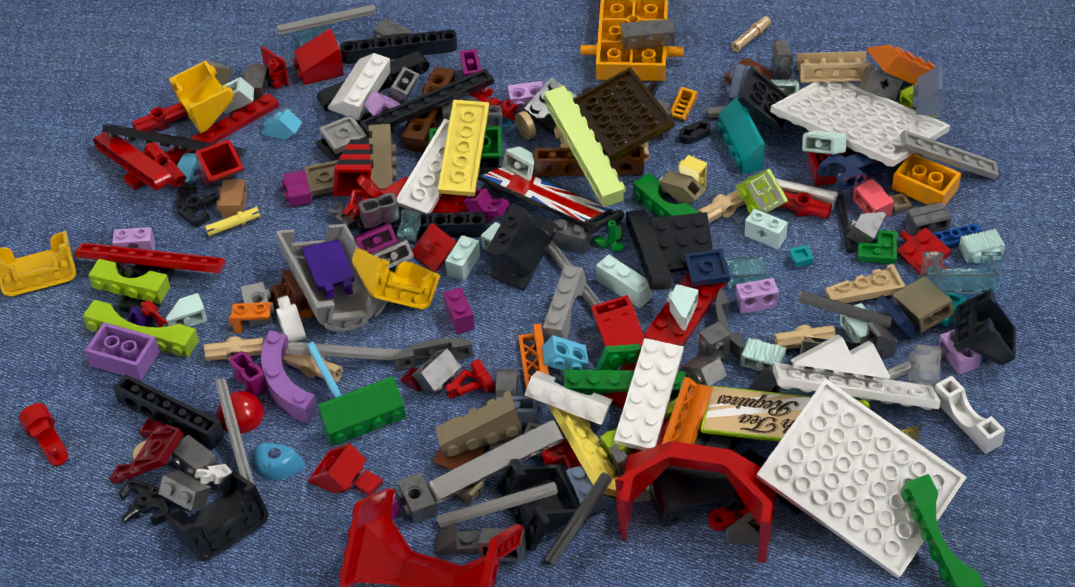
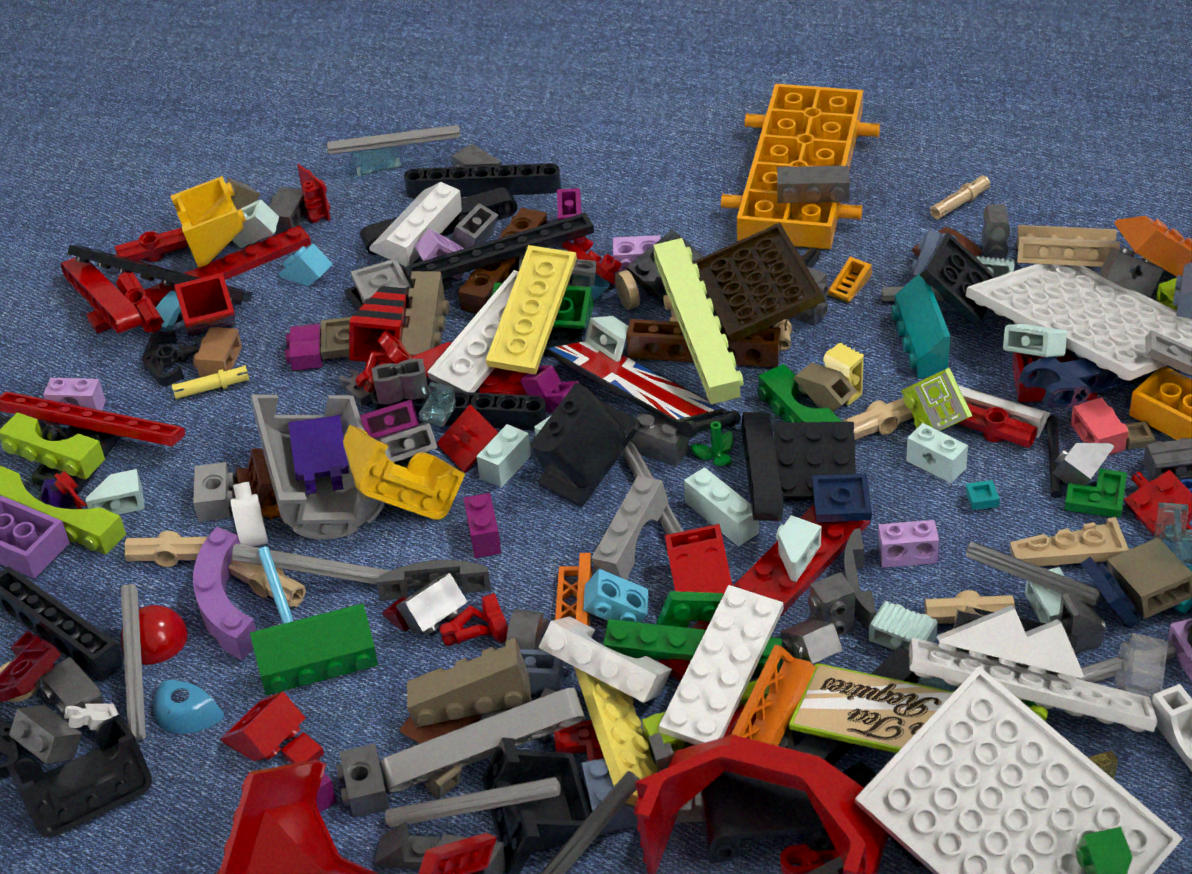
camera: 10 degrees right, 5 degrees down
orange bracket [229,302,271,333] -> none
magenta brick [230,351,266,396] -> none
red slope [292,29,344,85] -> none
black beam [679,121,710,144] -> none
clear light blue brick [726,256,768,288] -> none

